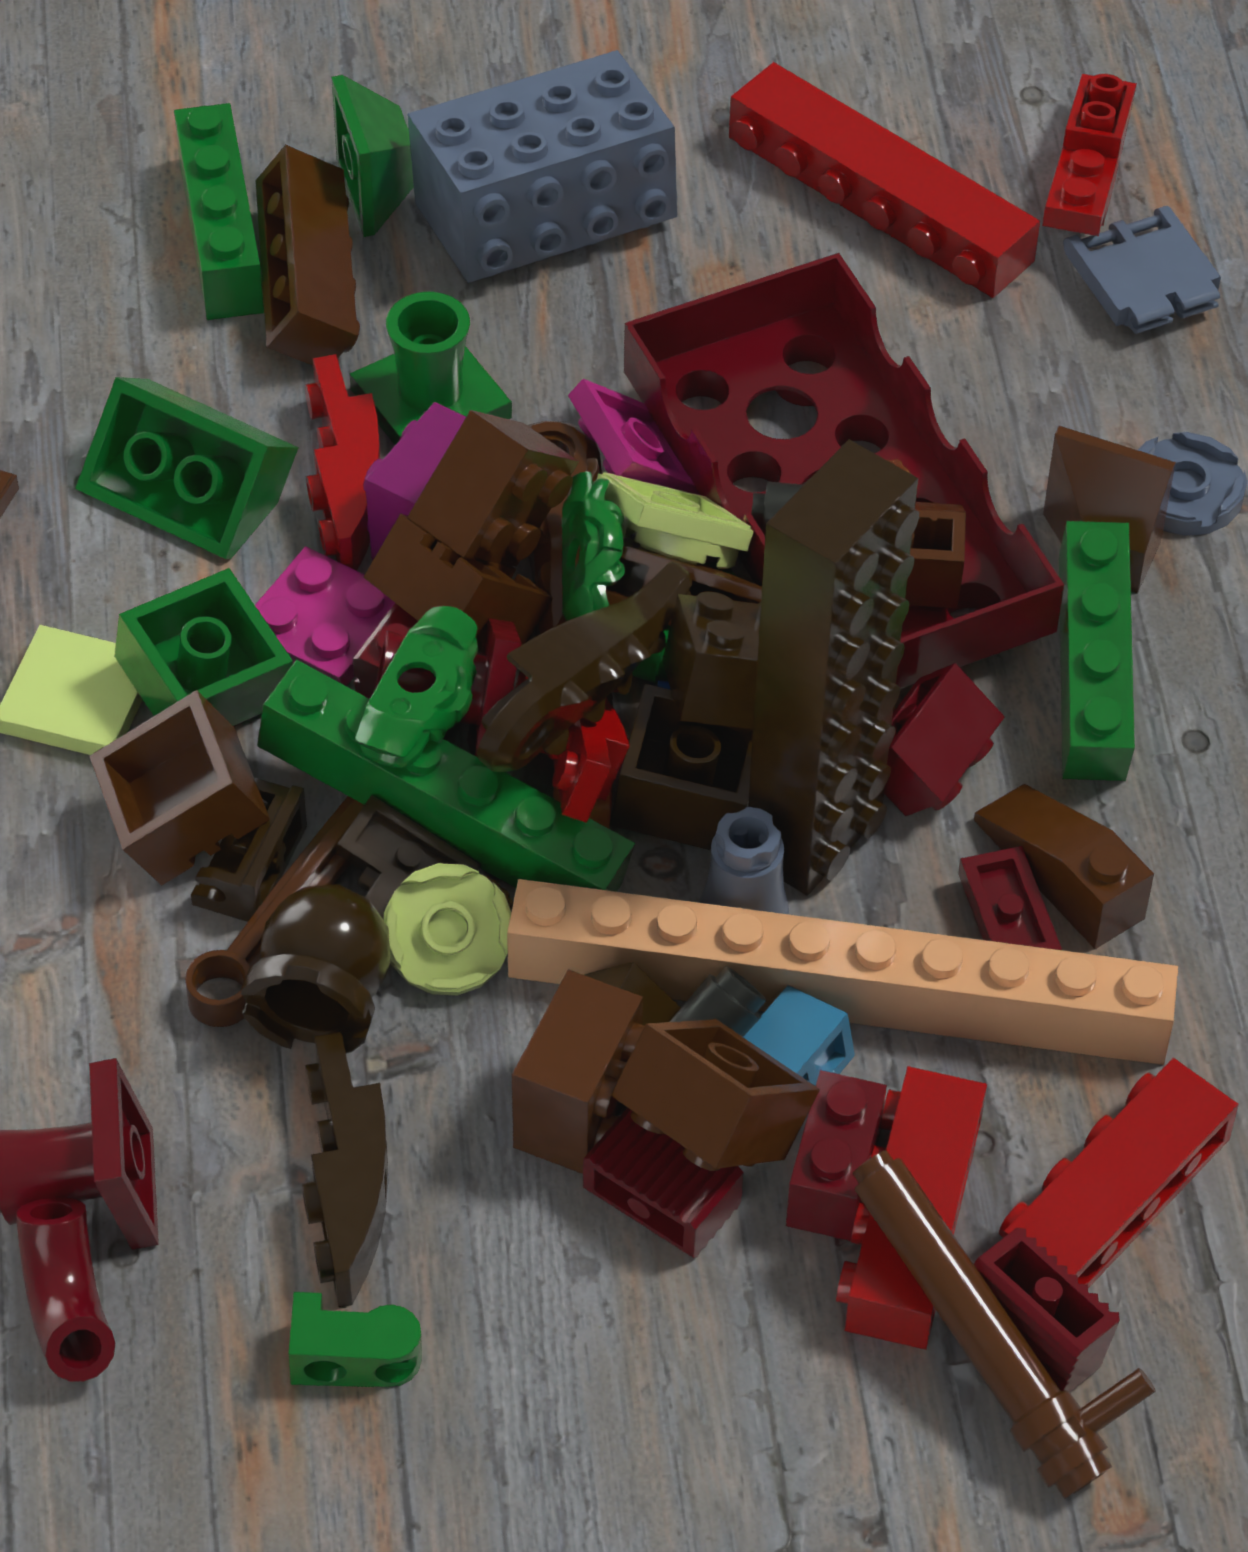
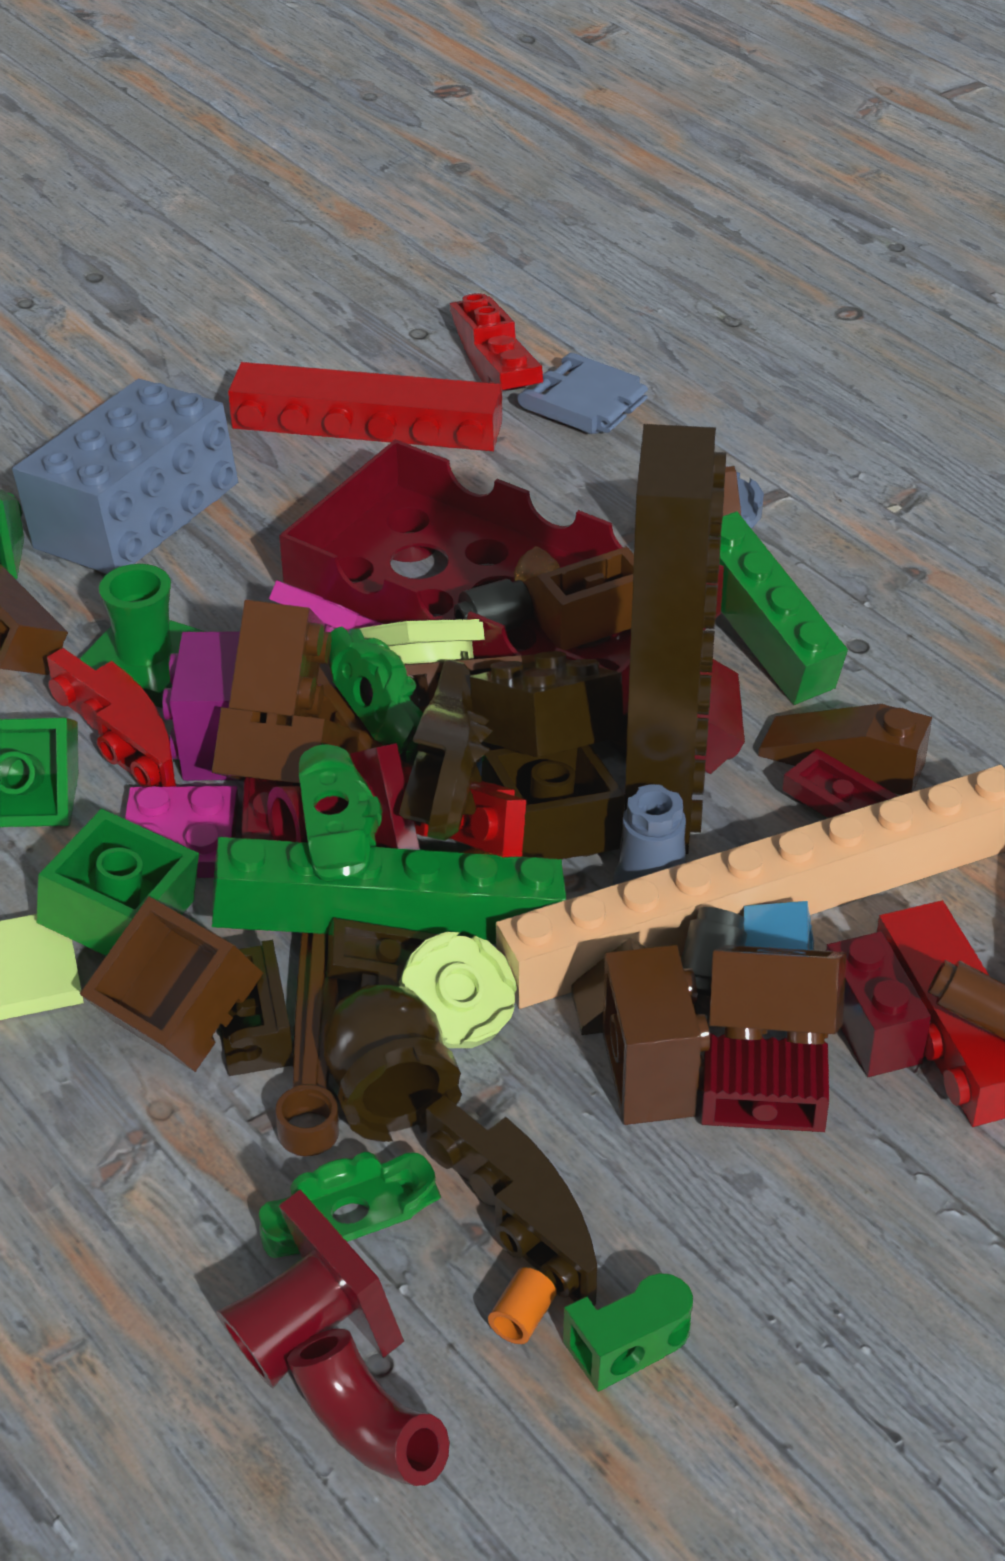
camera: 30 degrees left, 10 degrees down
none -> green piece [259,1152,441,1258]
none -> orange hinge [488,1267,557,1344]

